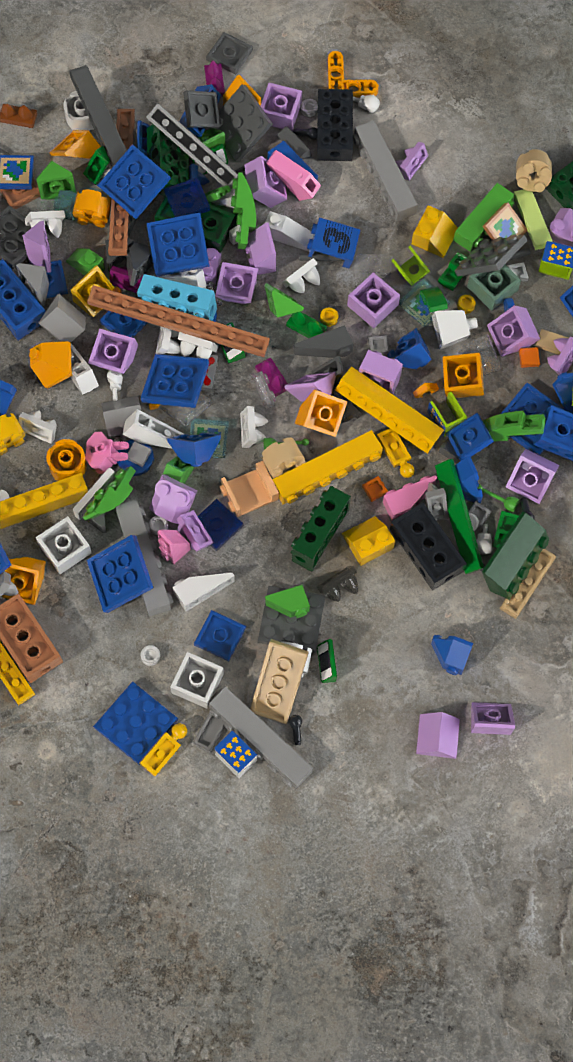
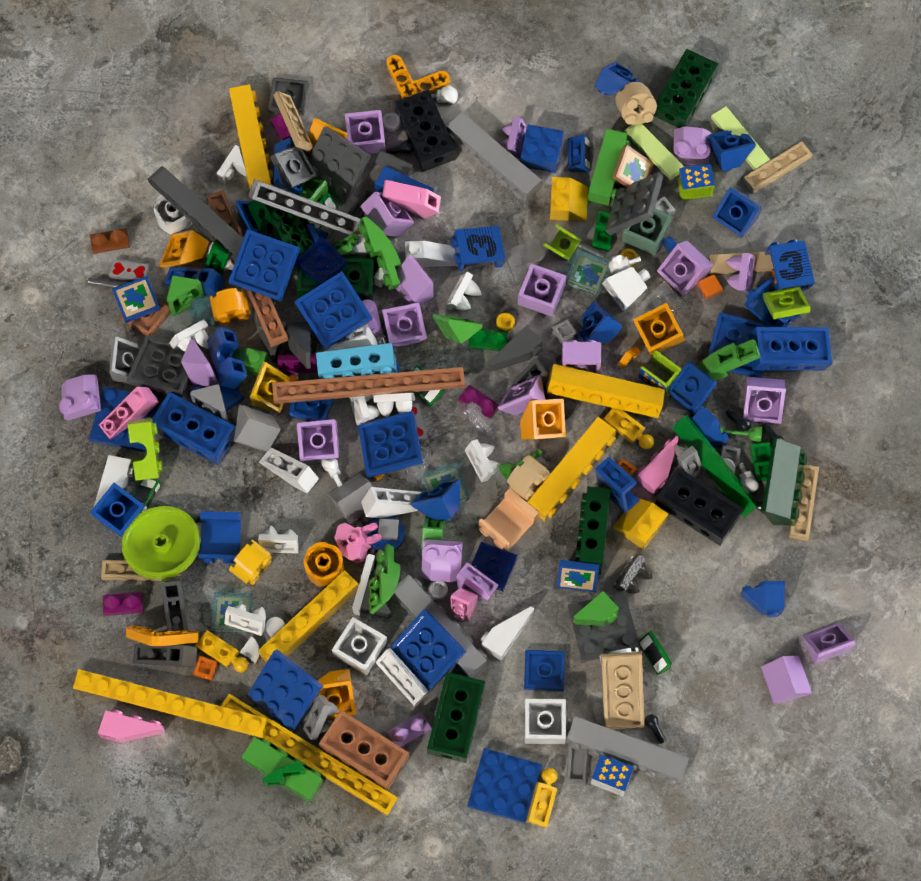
camera: 20 degrees left, 0 degrees up
light orange slope [29,341,72,389] -> none
white tile [140,645,160,666] -> none
green slope [420,287,448,313] -> none
none -> light grey tile [109,259,150,282]
none -> blue slope [164,267,225,296]
none -> blue arch [207,327,247,389]
none -> white slope [216,145,247,185]
none -> yellow brick [229,84,274,189]
none -> tan tile [273,91,313,151]
none -> white tile [375,648,429,706]
none -> lavender tile [387,712,432,748]
none -> dark green brick [427,672,485,763]
none -> blue brick [520,124,564,173]
none -> tile [557,560,599,592]
none -> blue slope [568,134,591,172]
none -> blue slope [594,62,639,95]
none -> blue panel [595,457,640,513]
none -> white piece [609,255,641,275]
none -> black piece [725,409,751,431]

